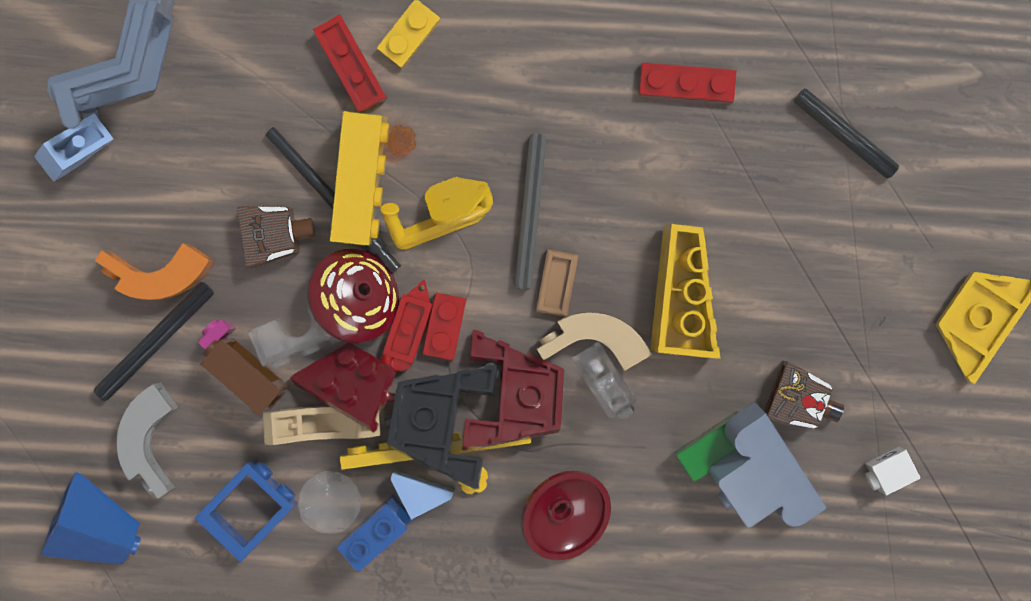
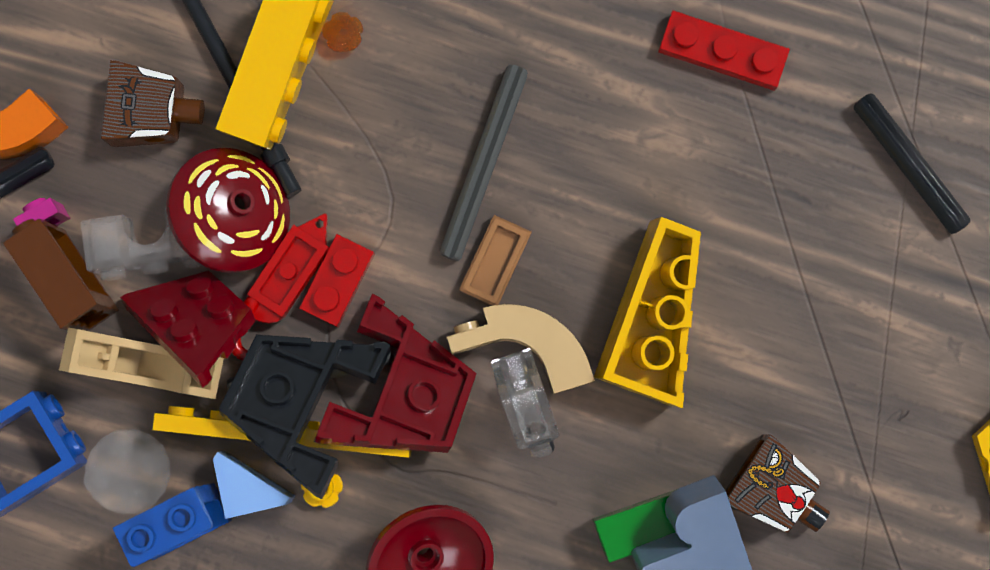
camera: 10 degrees right, 5 degrees down
yellow piece [380,177,493,249] -> none

